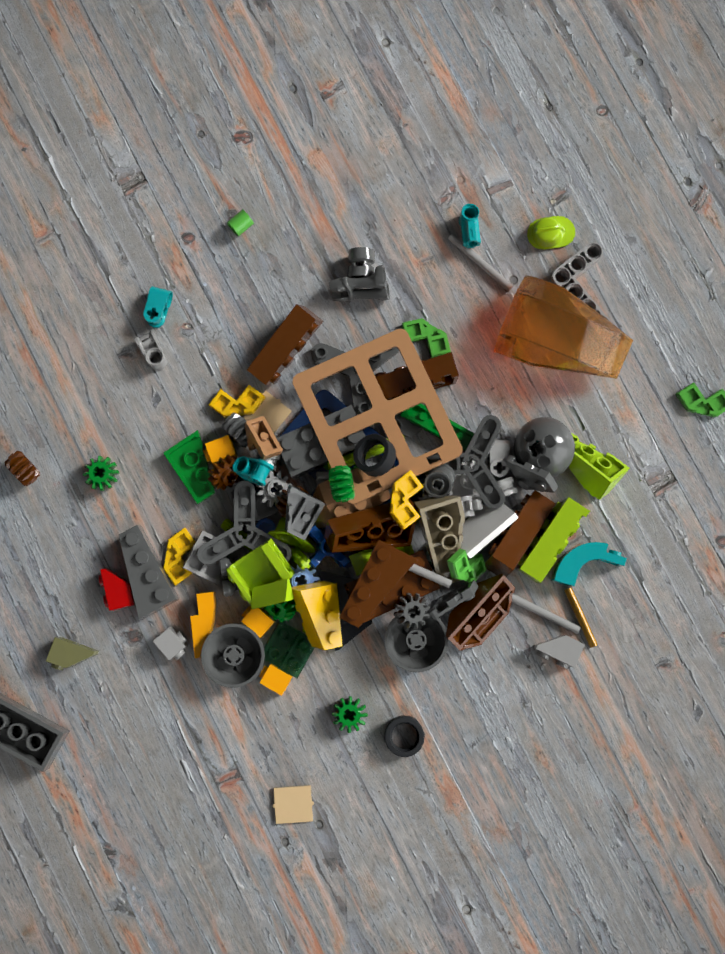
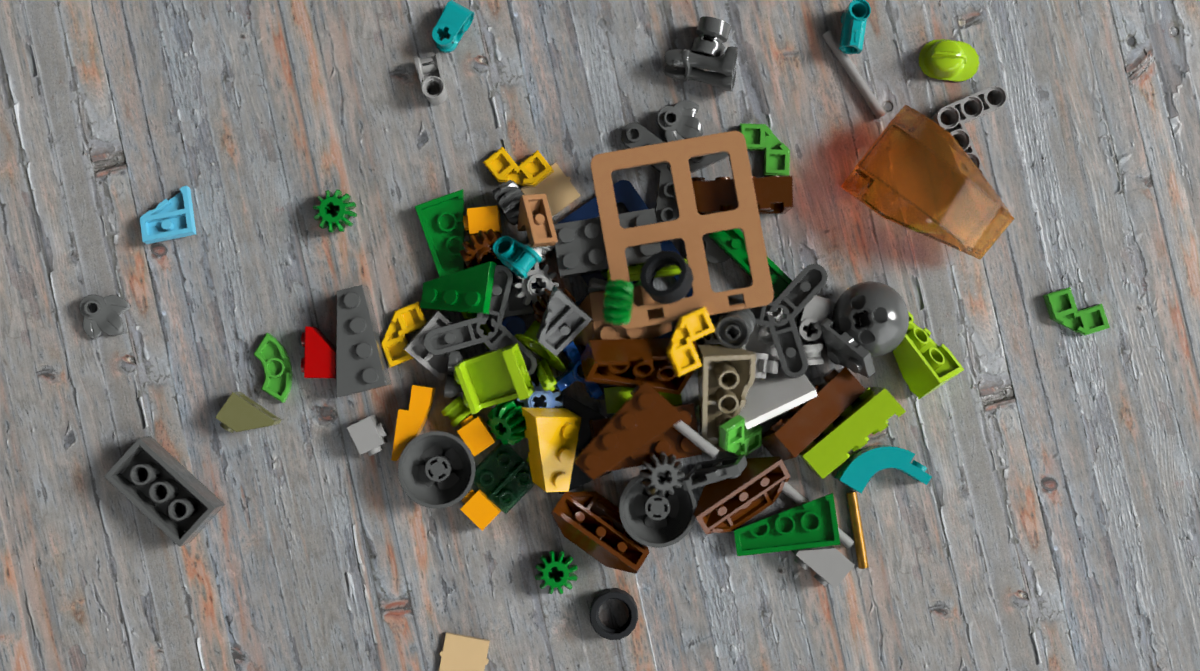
camera: 10 degrees right, 5 degrees up
reddish brown gear [4,451,40,486] -> none
reddish brown wedge [247,304,324,385] -> none
lime slope [251,579,294,609] -> none
none -> bright green tile [253,333,293,403]
none -> green wing [420,261,496,314]
none -> lime wheel [441,396,471,428]
none -> reddish brown wedge [551,491,649,574]
none -> dark grey plate [656,100,703,142]
none -> green wing [734,493,840,556]

